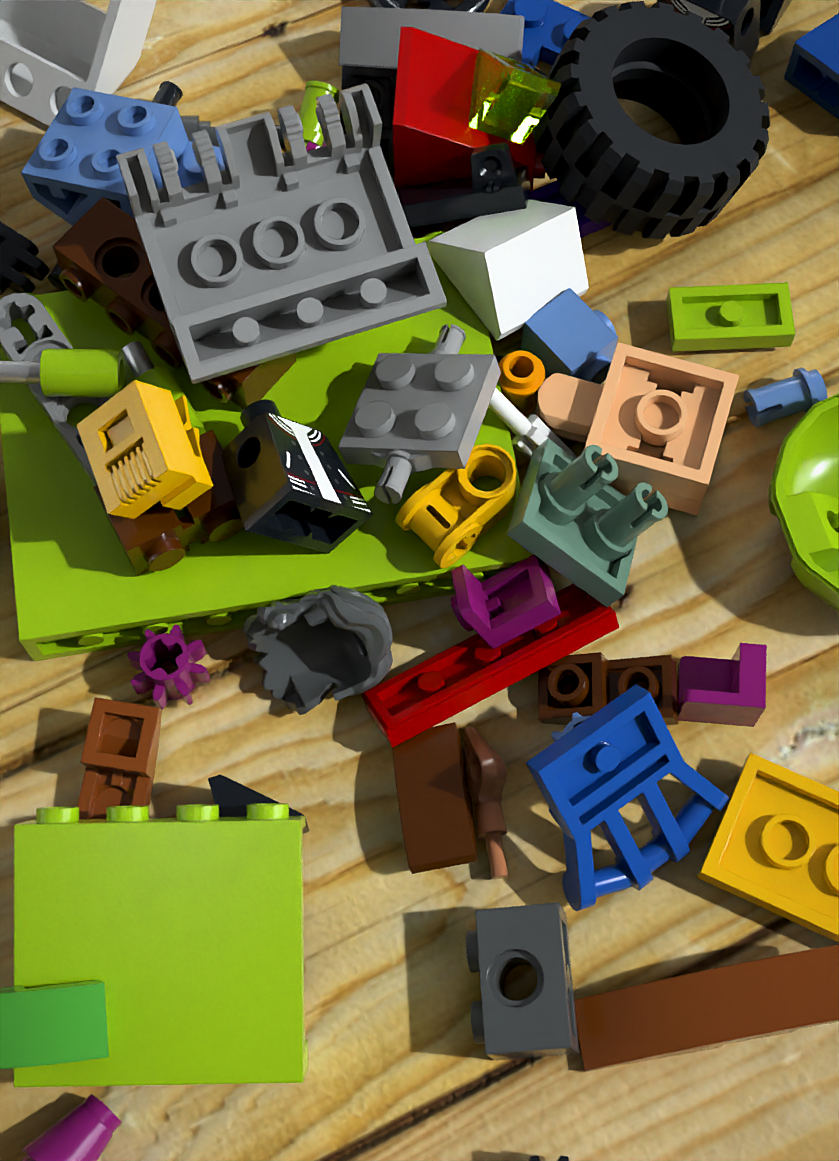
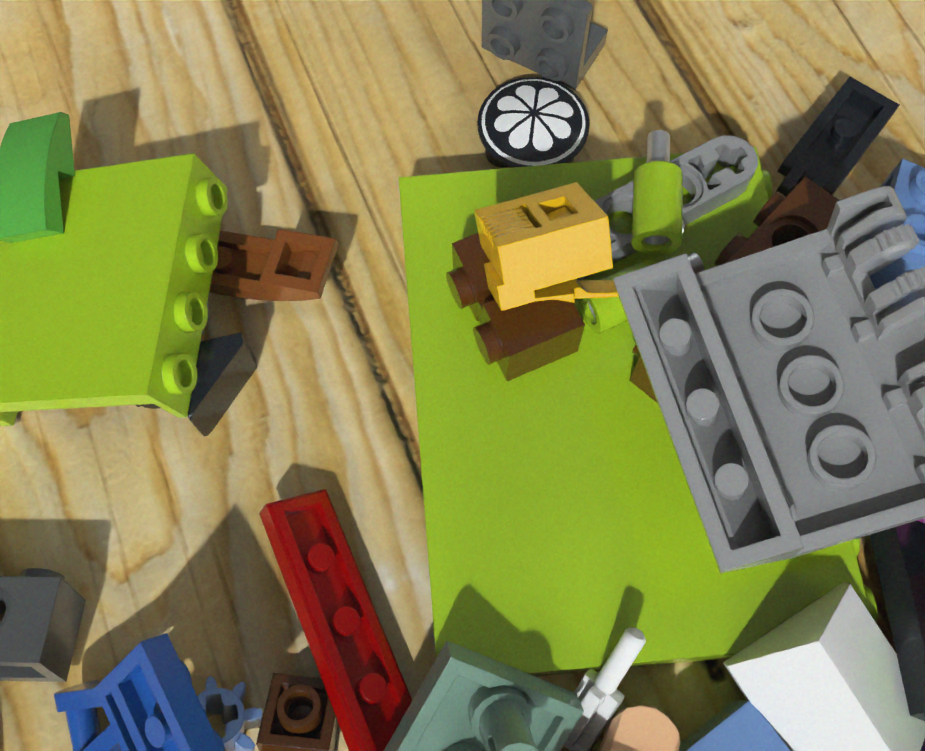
camera: 95 degrees right, 0 degrees up
magenta gear [127,625,210,710] -> none
black torso [221,399,373,554] -> none
dark grey hair [243,585,393,715] -> none
light grey plate [338,324,501,504] -> none
reddish brown slope [392,722,478,874] -> none
yellow piece [395,444,516,569] -> none
magenta bracket [450,554,561,649] -> none
nougat hand [463,726,508,879] -> none
light orange pin [498,350,545,417] -> none

